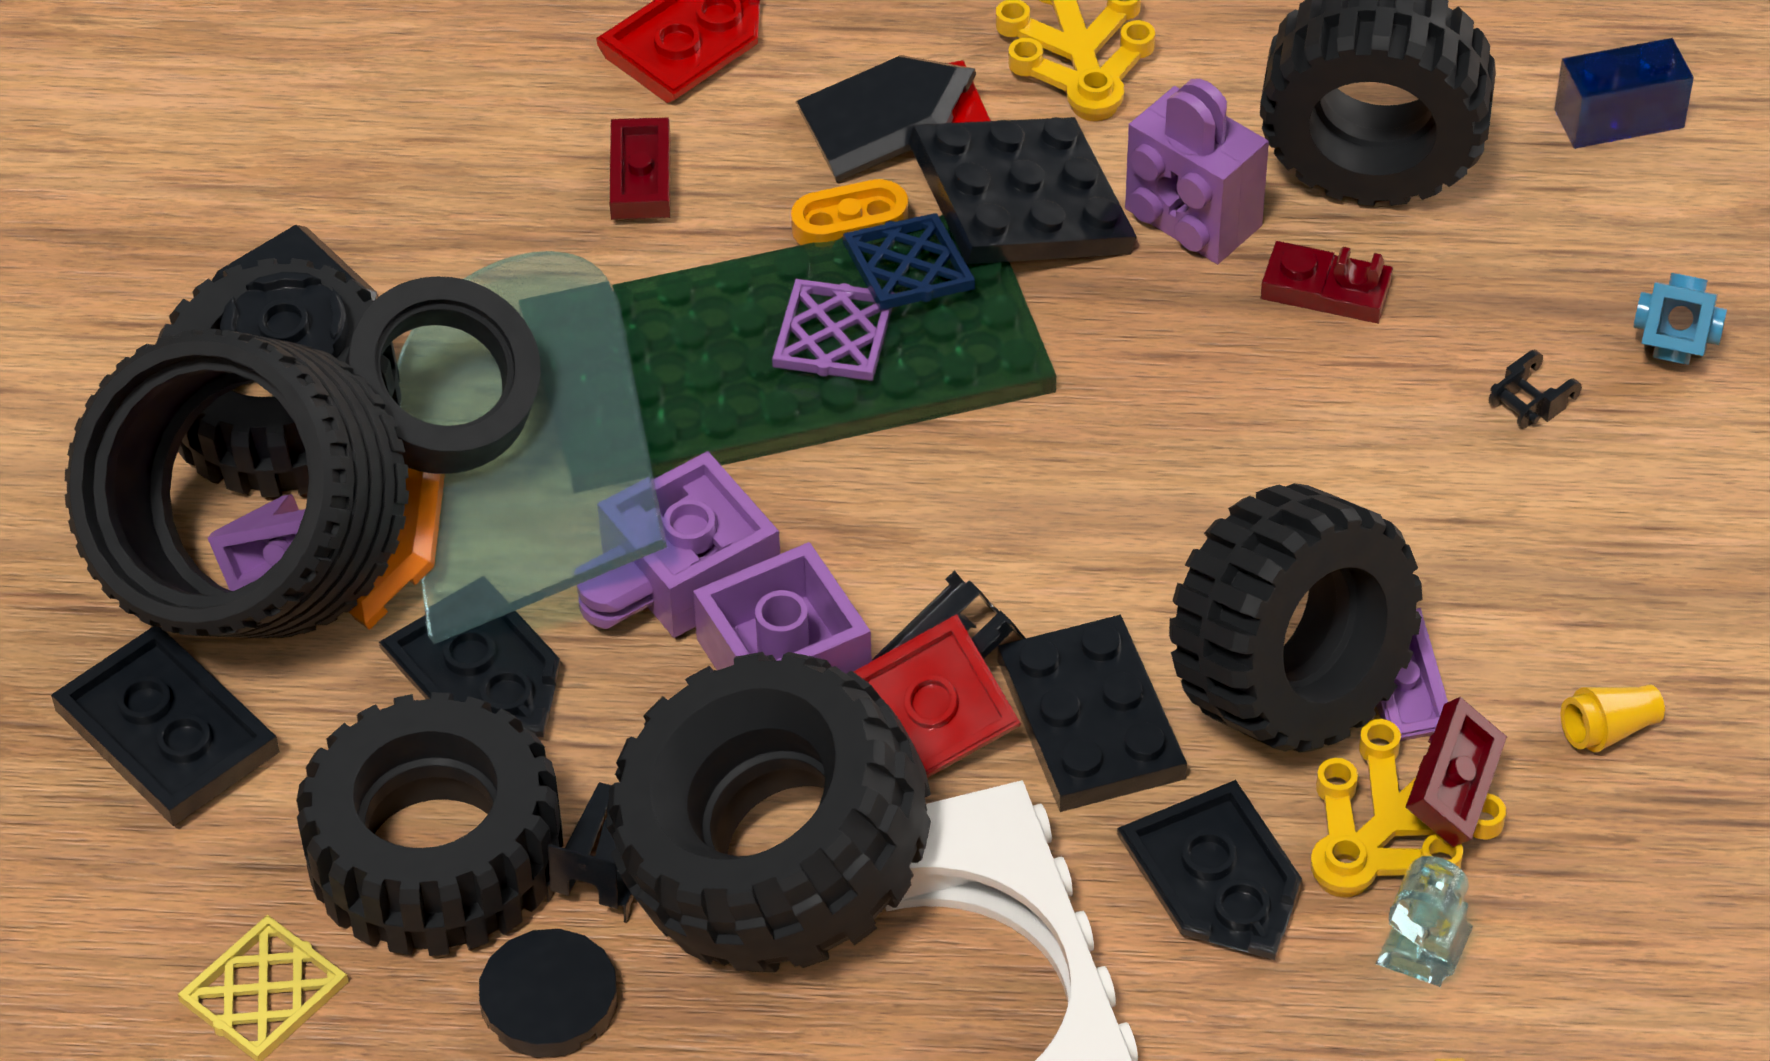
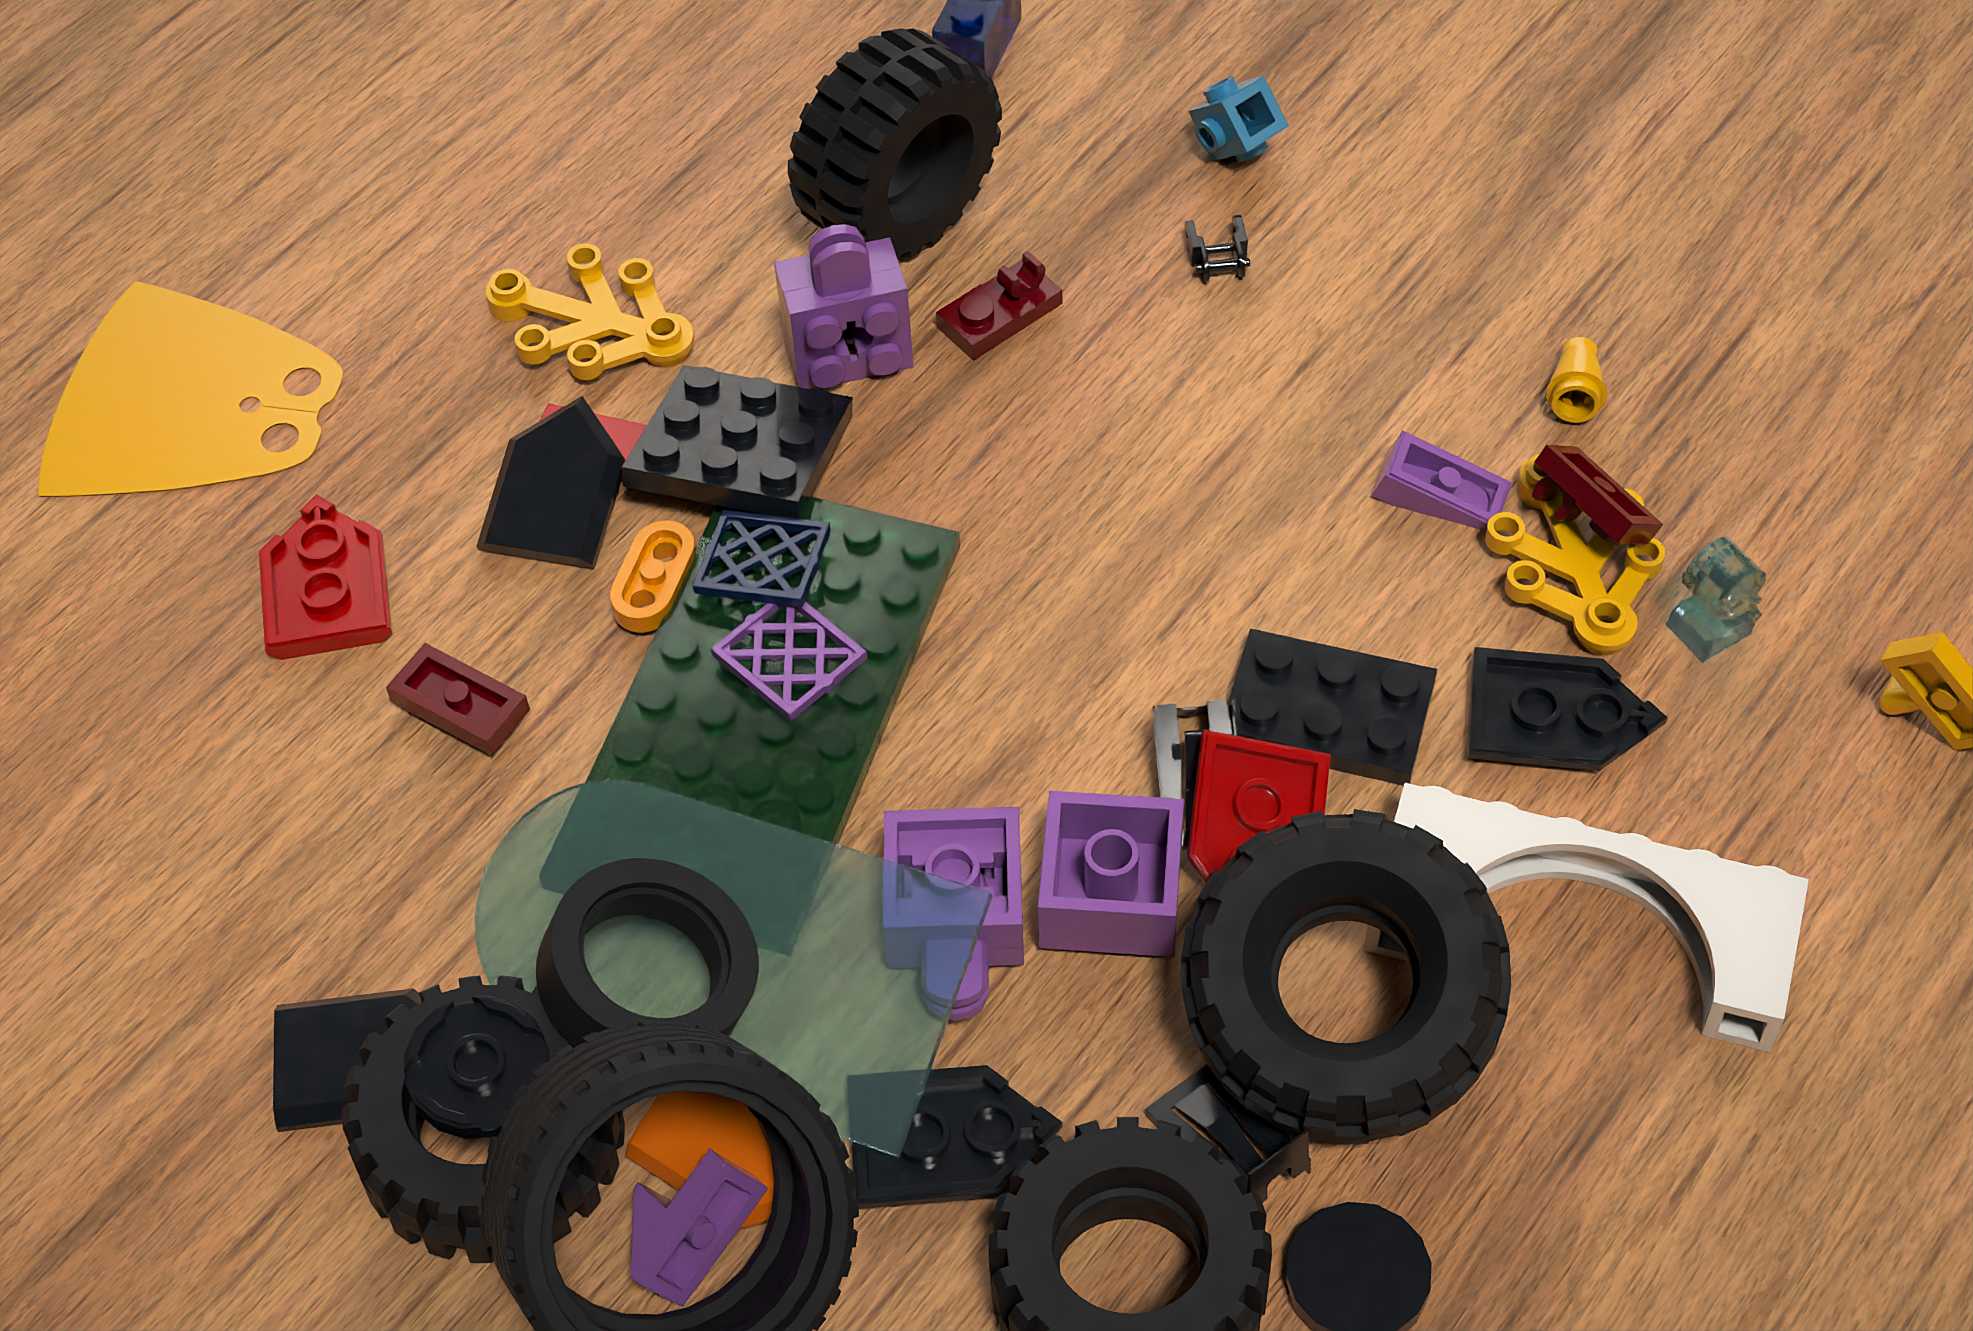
camera: 55 degrees left, 5 degrees up
black tyre [1169,483,1423,753] -> none

